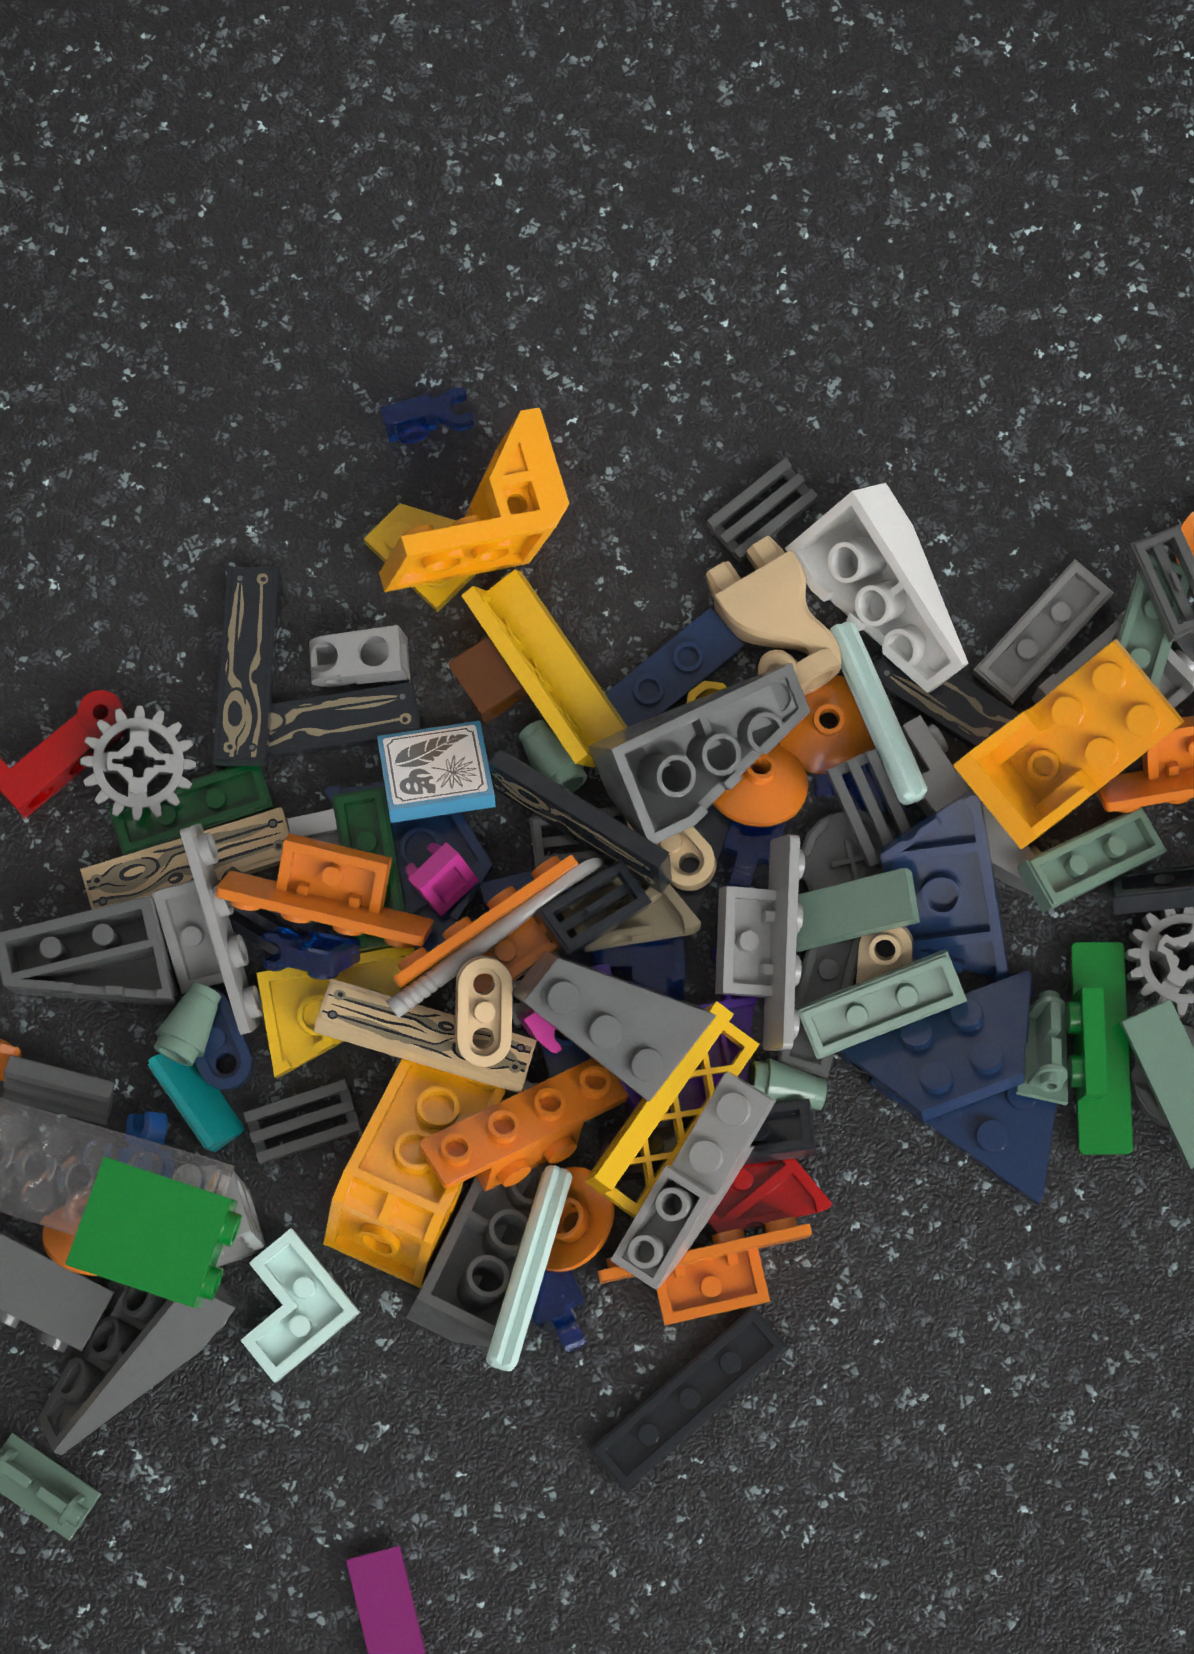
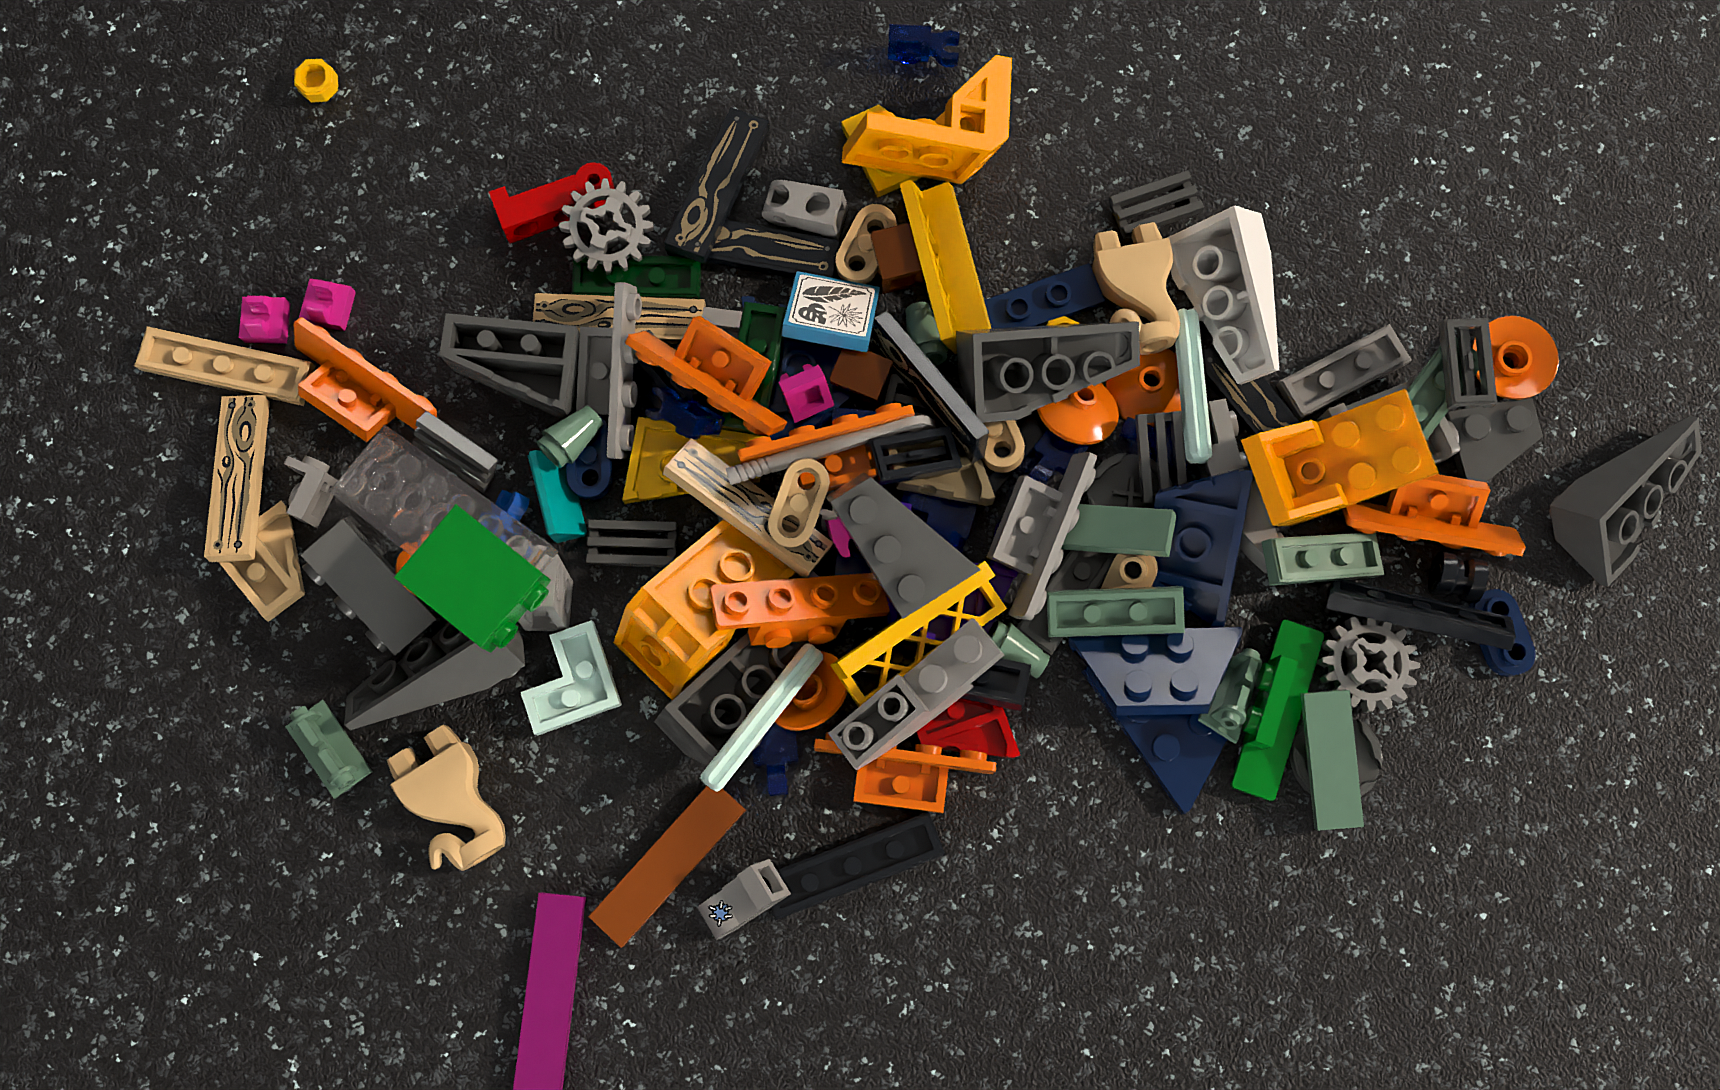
camera: 20 degrees right, 0 degrees up
none -> tan hips [387,725,506,871]
none -> dark orange tile [588,786,747,948]
none -> light grey leg [697,859,791,940]
none -> reddish brown panel [830,348,893,411]
none -> tan plate [836,204,897,284]

